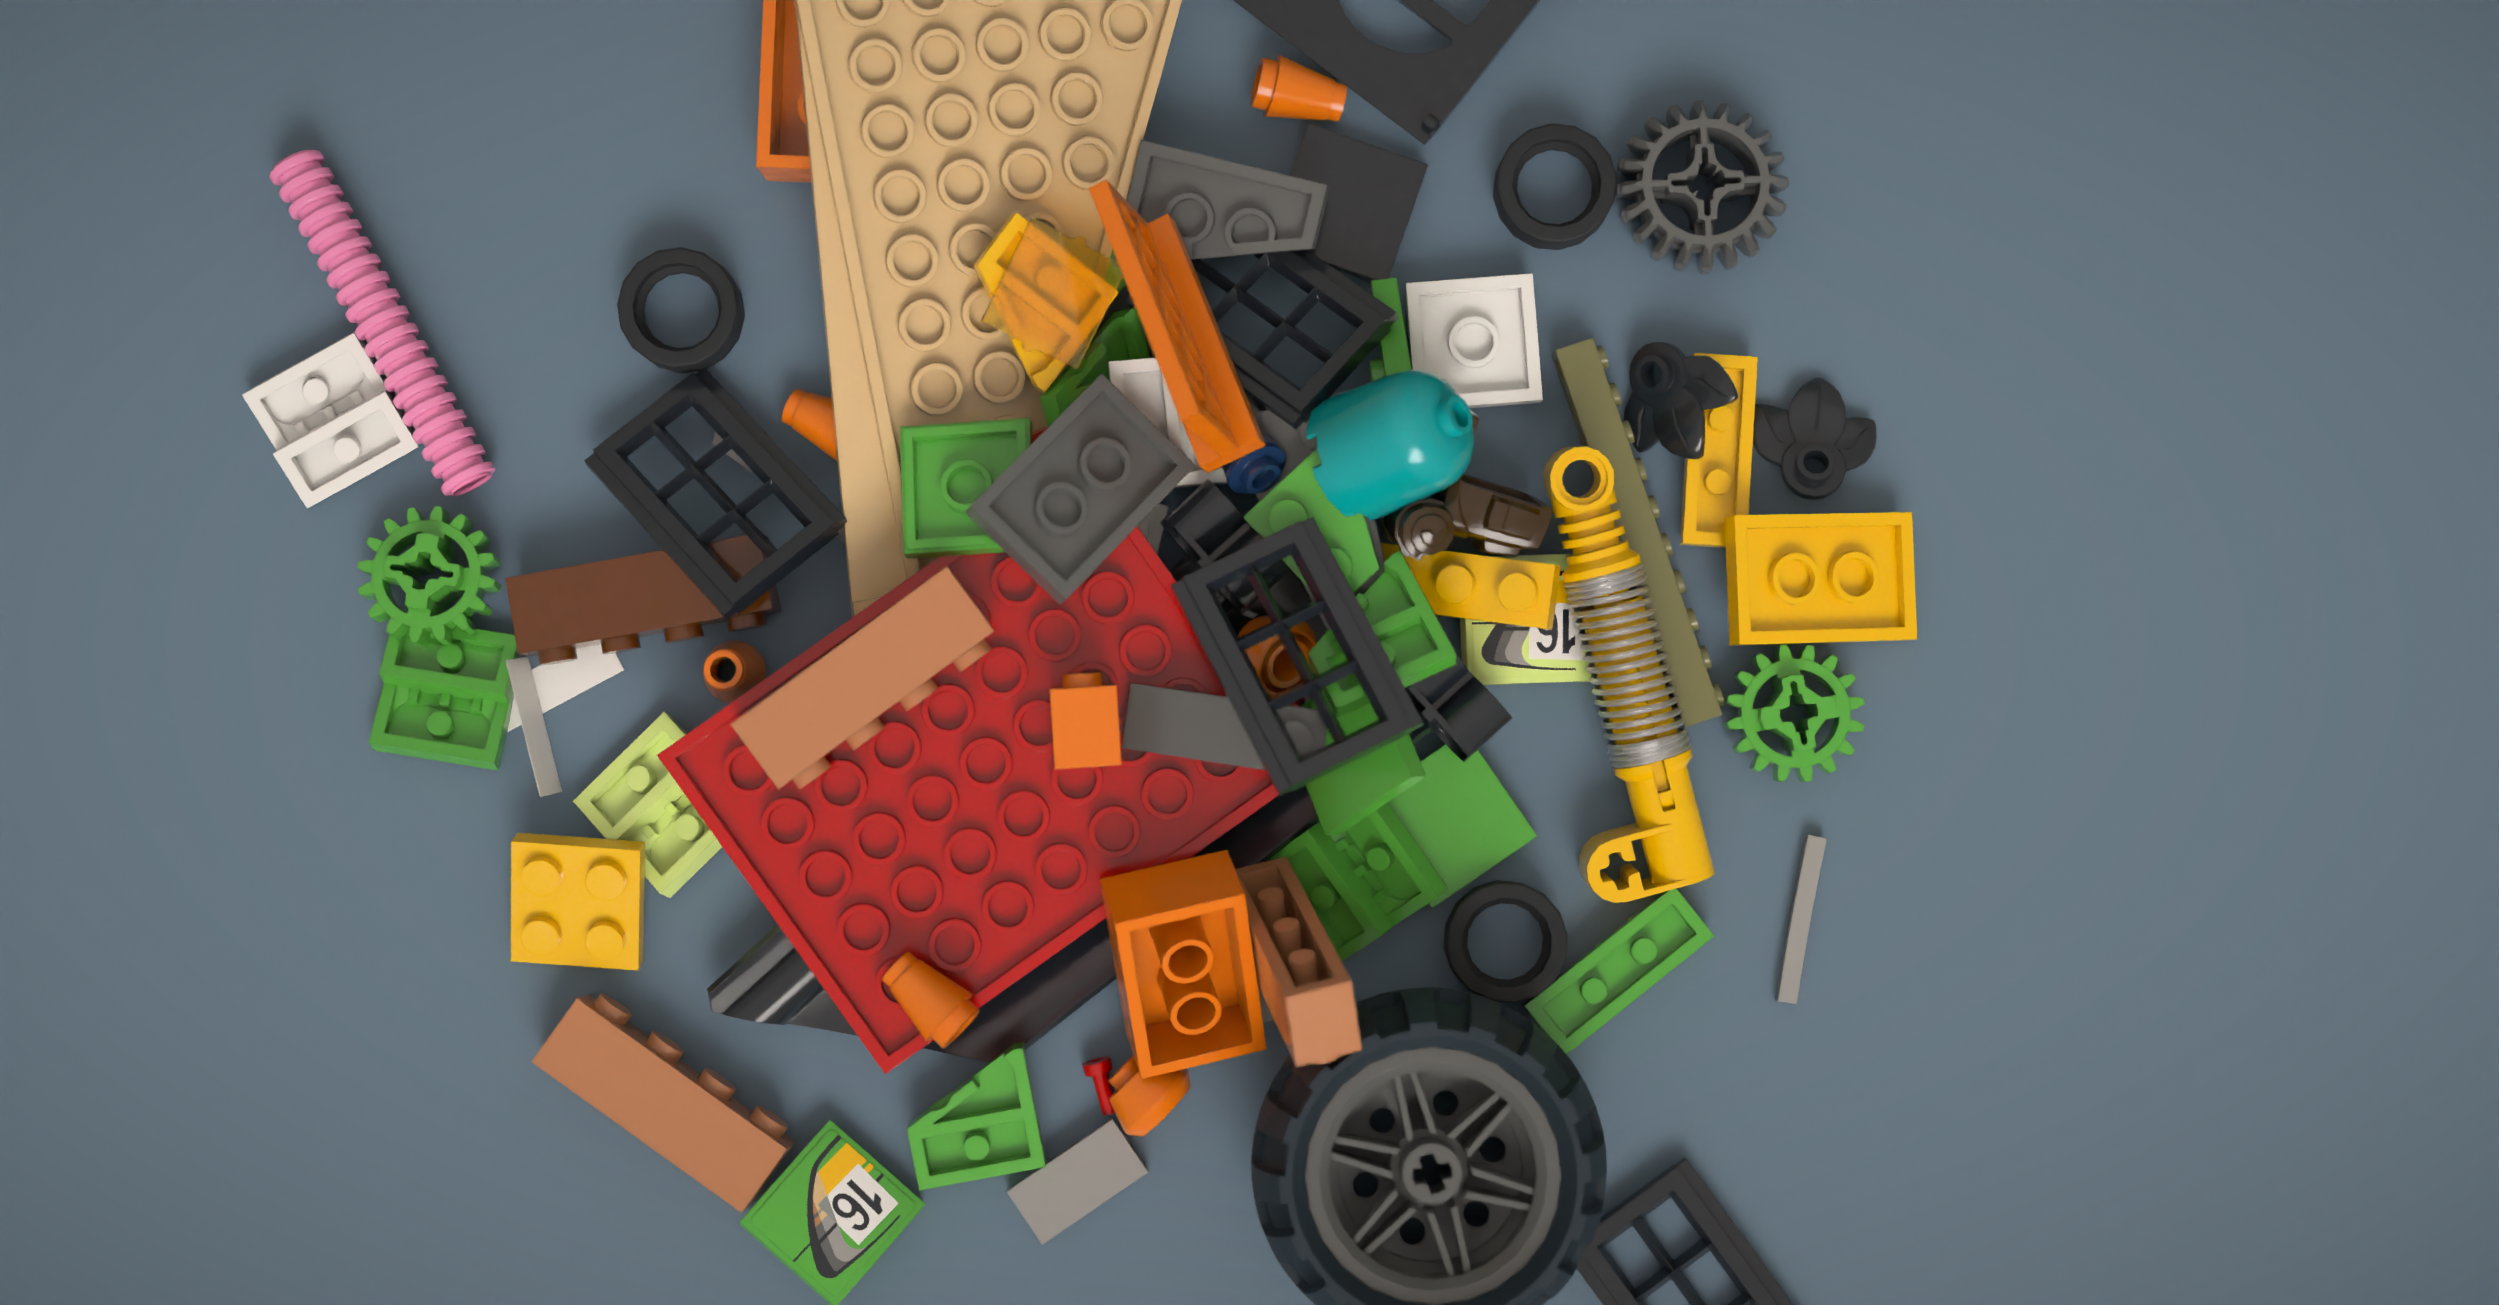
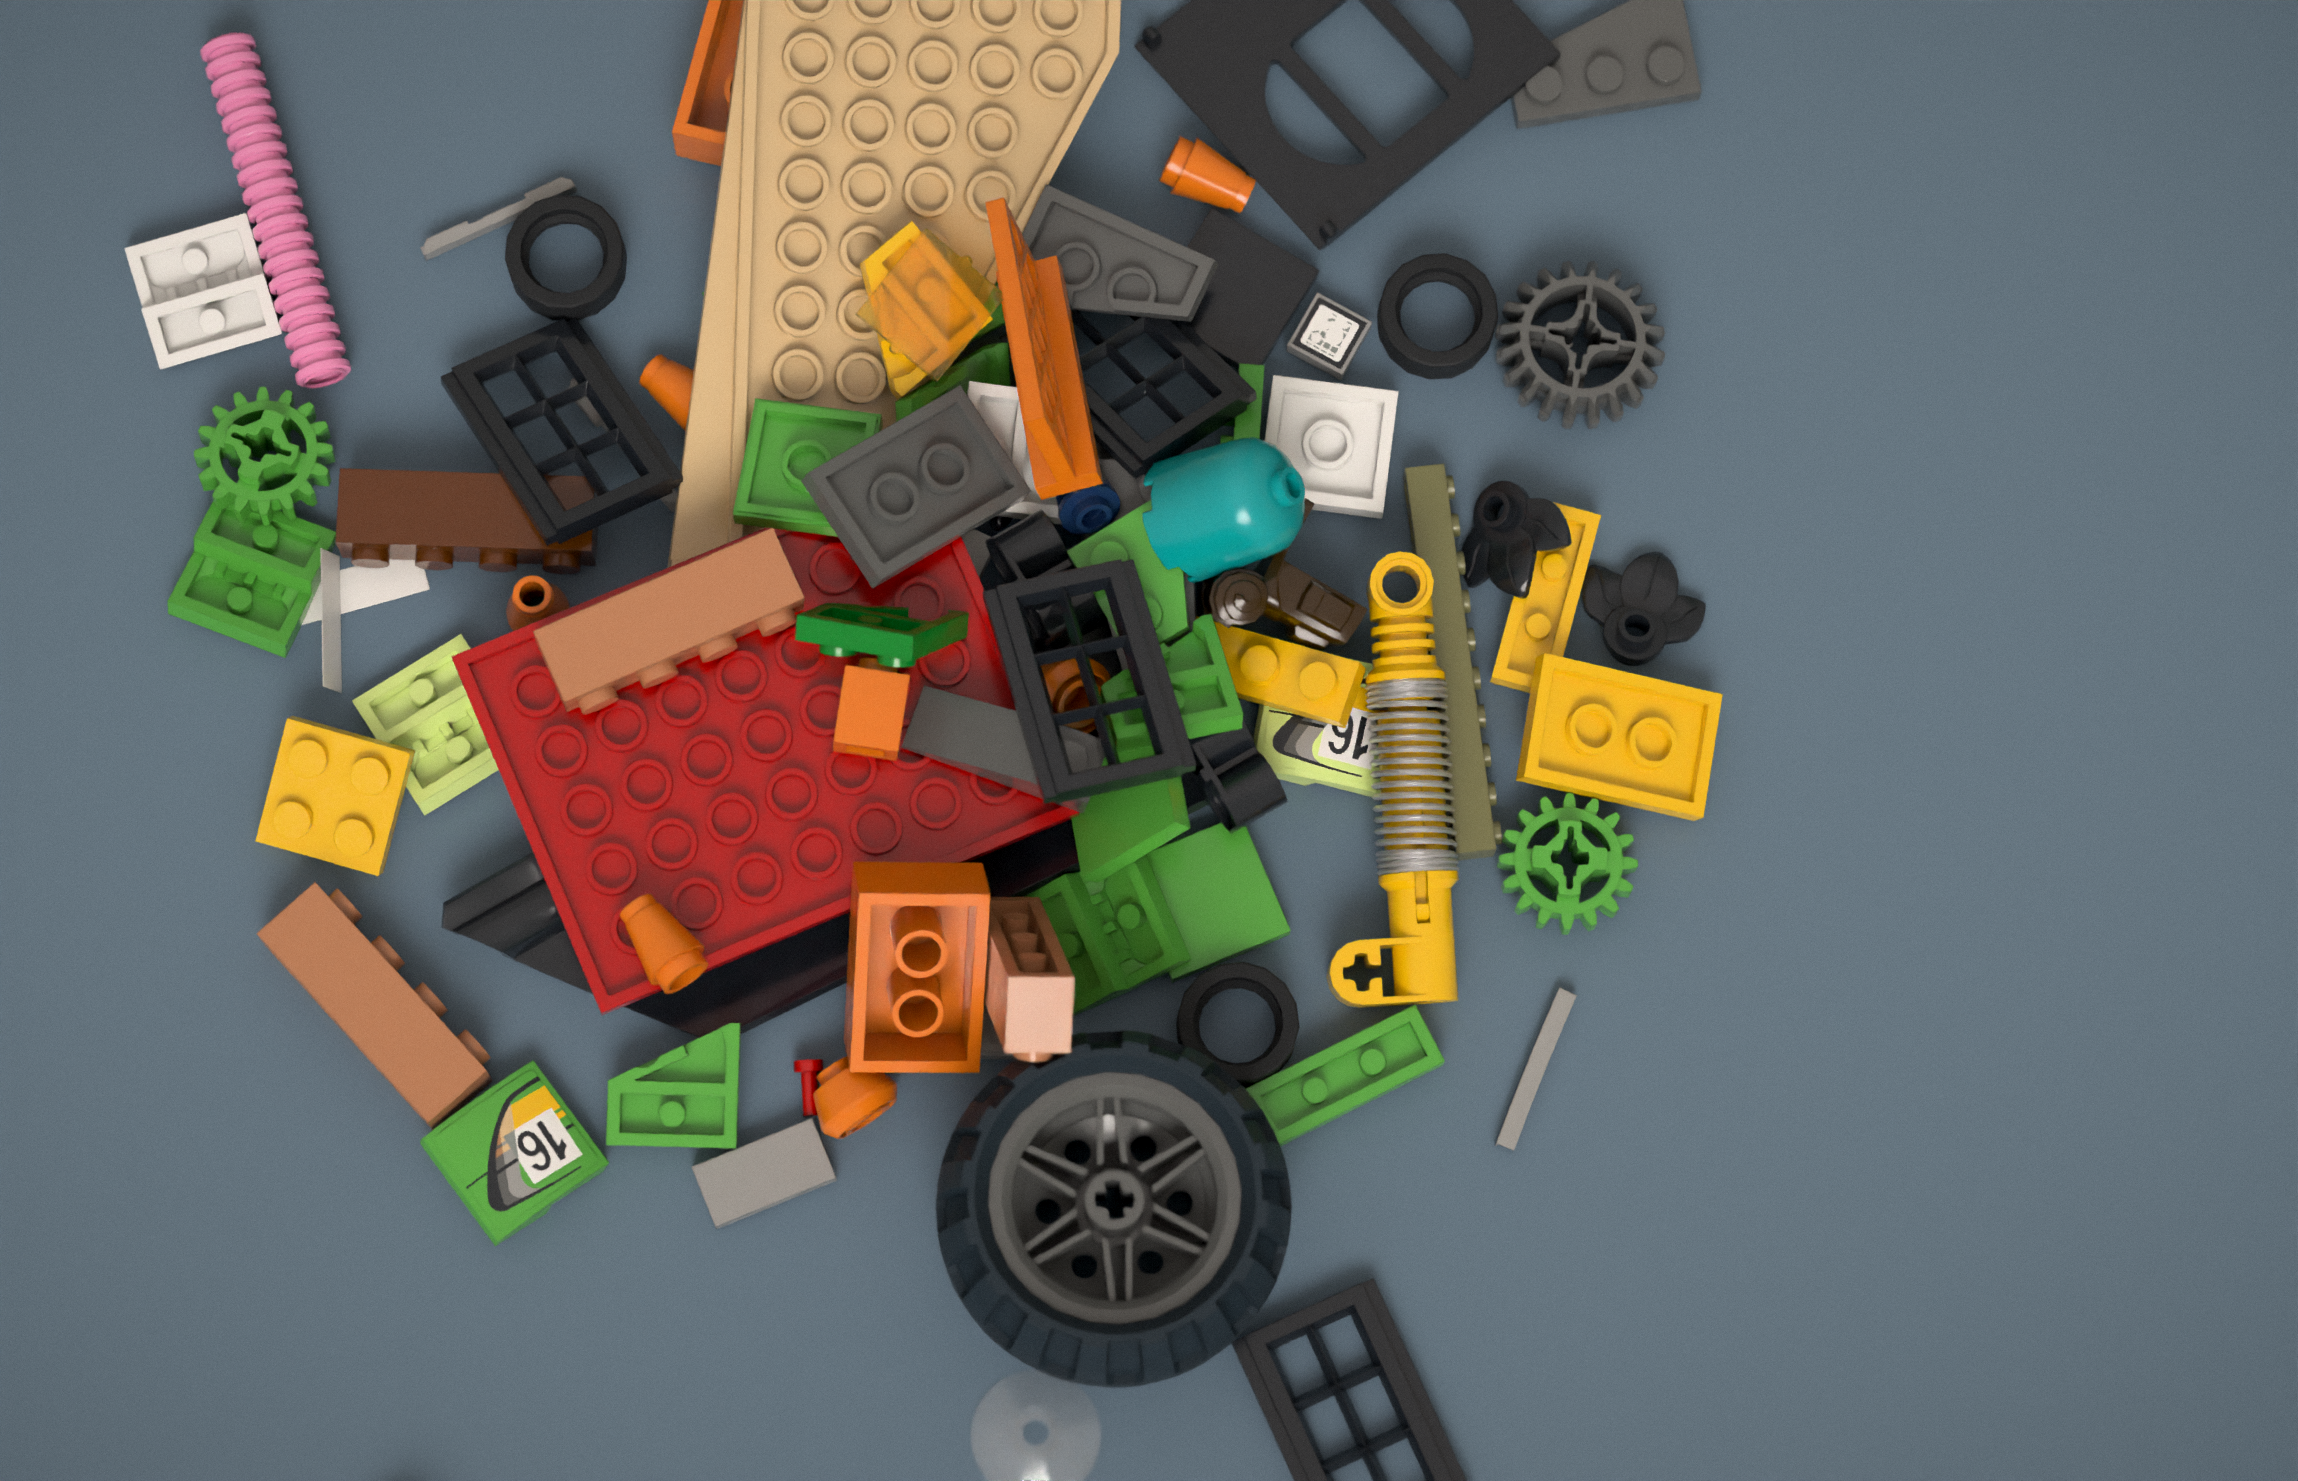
camera: 10 degrees right, 10 degrees down
none -> light grey piece [420,177,577,261]
none -> green wing [795,603,969,667]
none -> tile [1286,293,1372,380]

